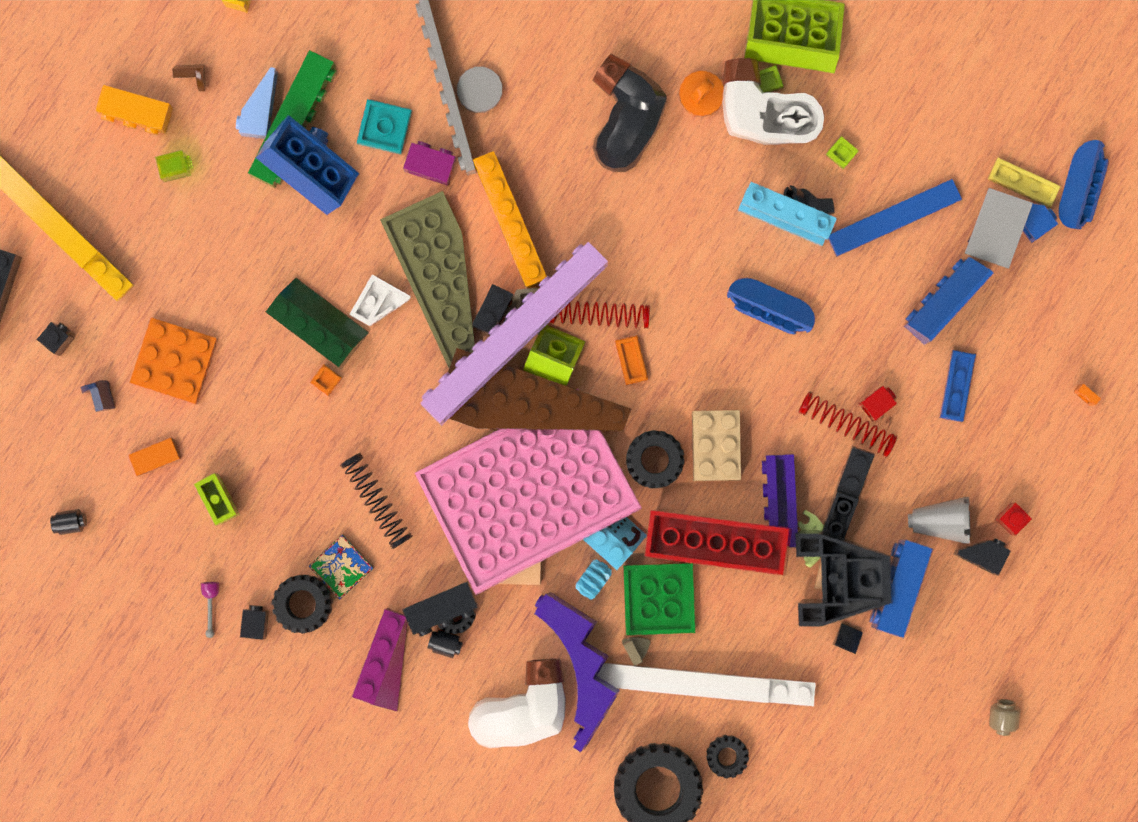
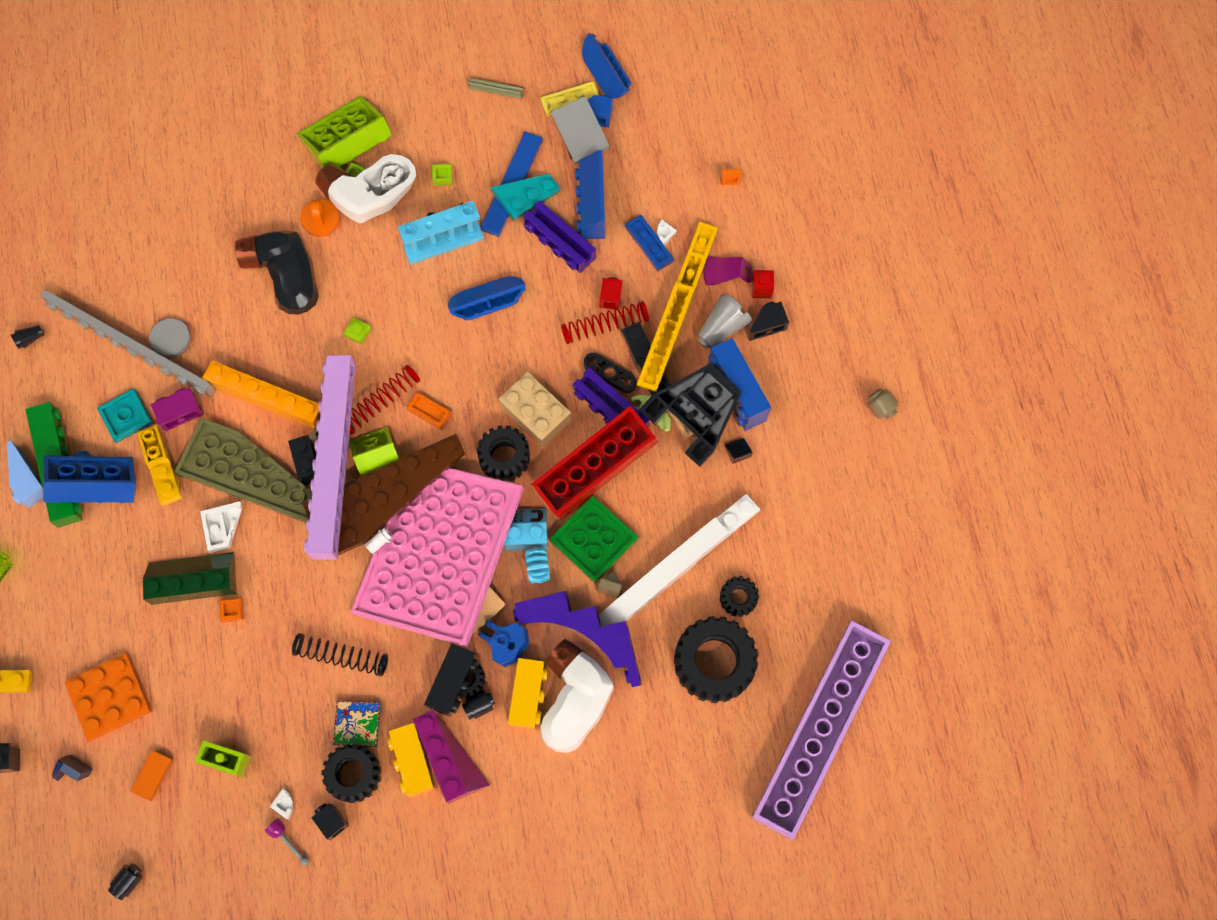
camera: 45 degrees left, 15 degrees down
none -> yellow slope [137,425,182,506]
none -> white tile [270,788,293,820]
none -> lime plate [343,317,372,345]
none -> white pin [365,528,393,554]
none -> yellow brick [387,723,435,797]
none -> olive axle [468,77,524,98]
none -> blue hinge [478,620,529,667]
none -> teal wing [491,174,561,221]
none -> yellow brick [508,658,548,730]
none -> dark purple brick [523,200,596,273]
none -> black beam [584,353,636,393]
none -> yellow slope [637,222,718,391]
none -> white tile [657,219,677,246]
none -> magenta piece [704,256,753,285]

